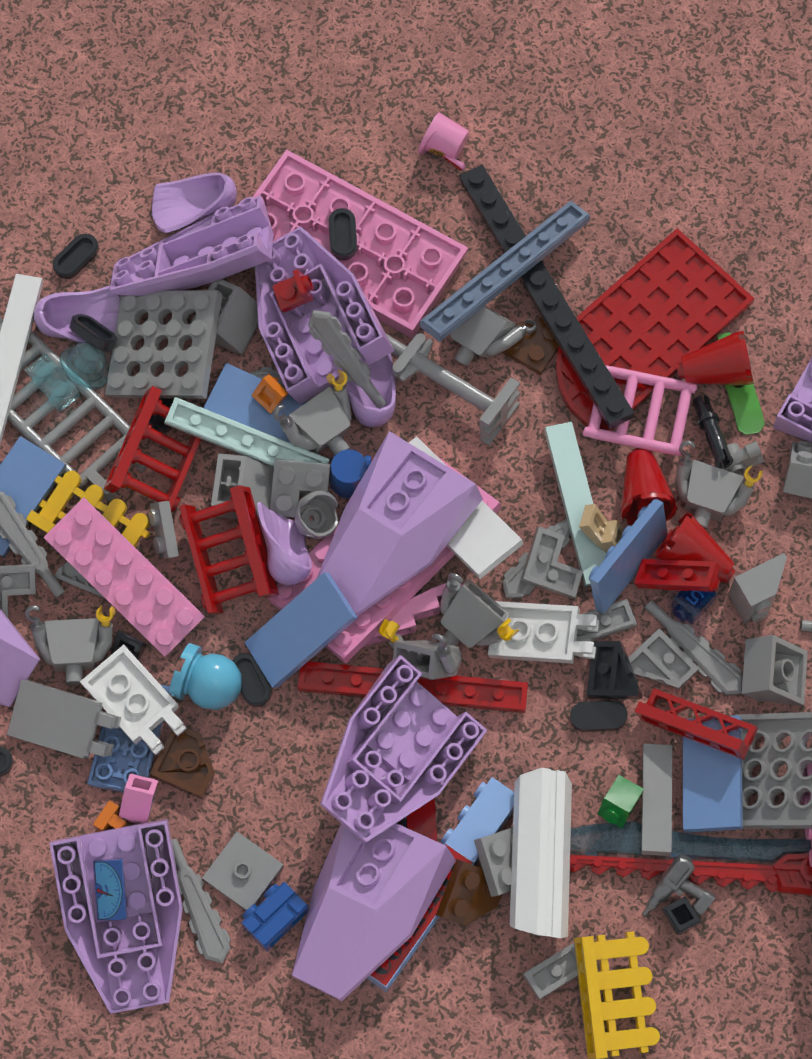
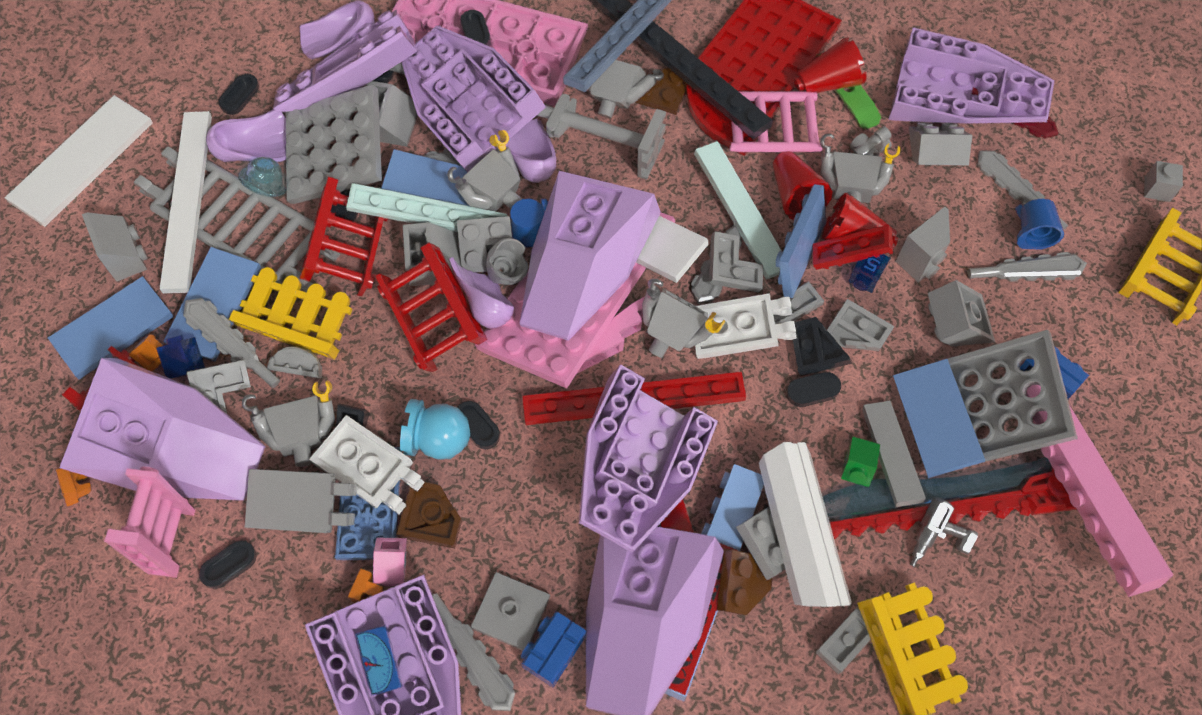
camera: 15 degrees left, 5 degrees down
clear light blue plate [24,353,81,412] -> none
bright pink plate [44,497,205,657] -> none
black tile [69,314,117,351] -> none
light grey plate [148,501,179,559] -> none
medium blue tile [244,572,358,688] -> none
orange tile [251,374,288,414] -> none
red bracket [272,269,314,313] -> none
light grey sword [308,310,386,409] -> none
light grey torso [378,619,462,679] -> none
tan slope [579,504,624,552] -> none
red fence [634,688,758,760] -> none
light grey sword [645,600,743,696] -> none
black slope [661,896,701,935] -> none
black pin [692,395,733,469] -> none

